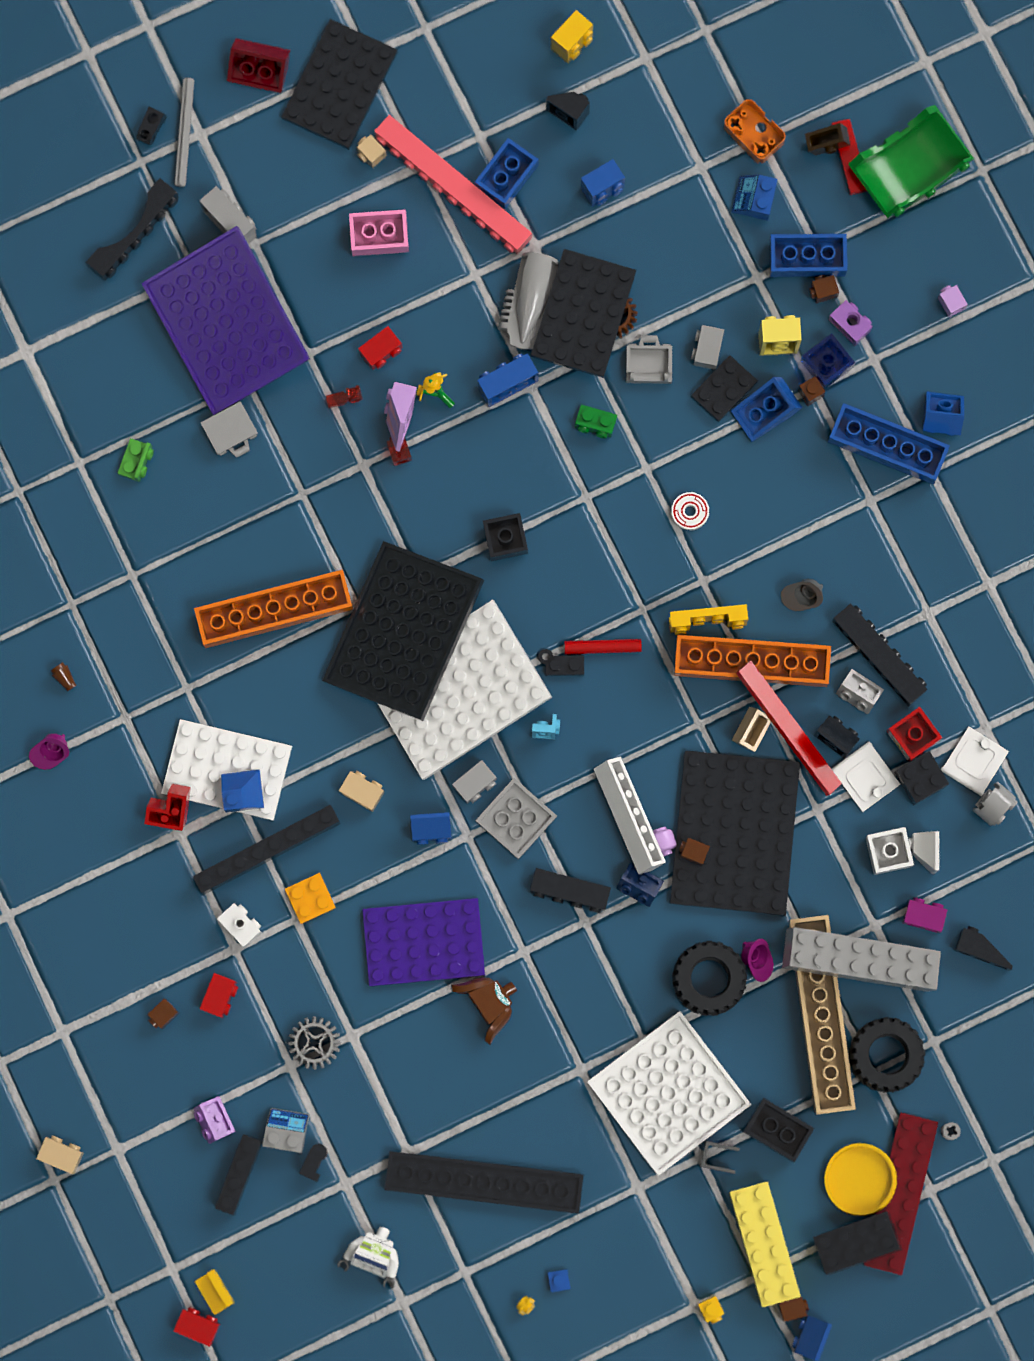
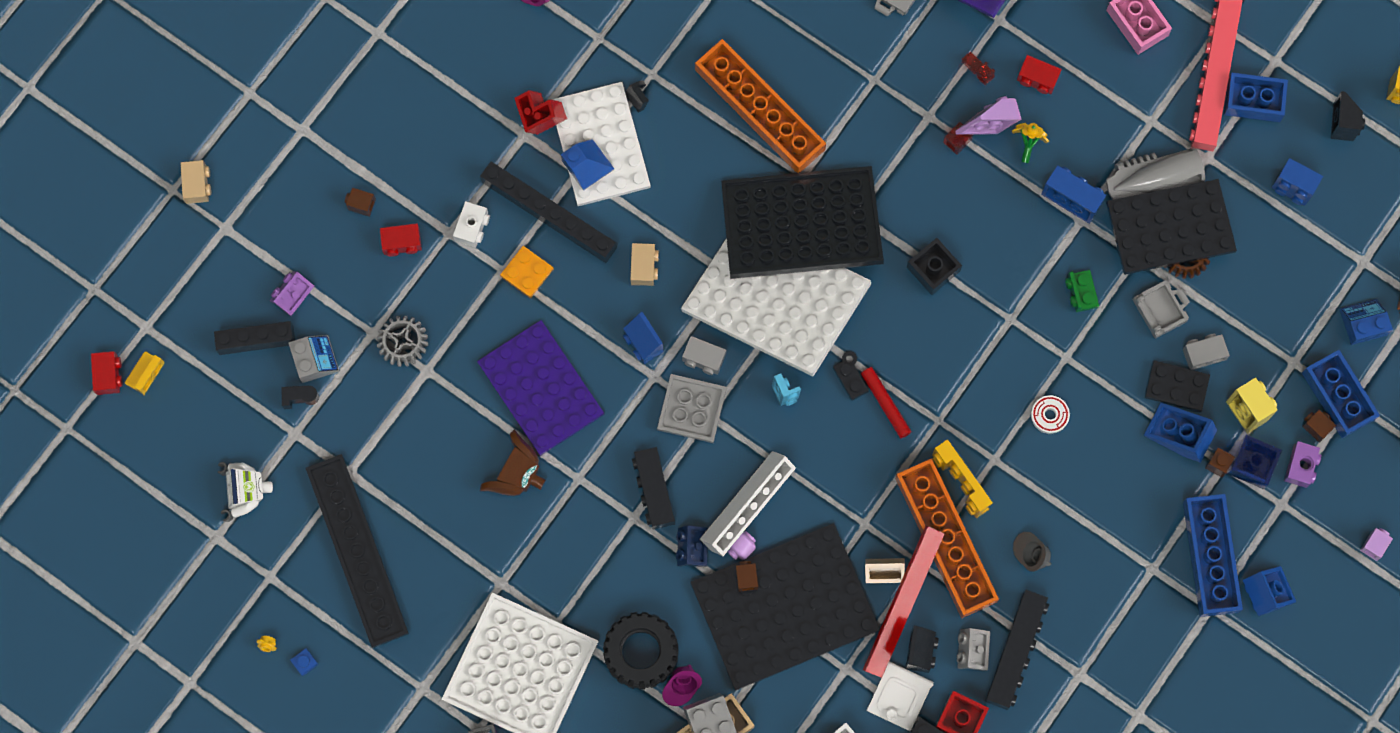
camera: 60 degrees right, 5 degrees down
none -> black tile [625,81,649,113]

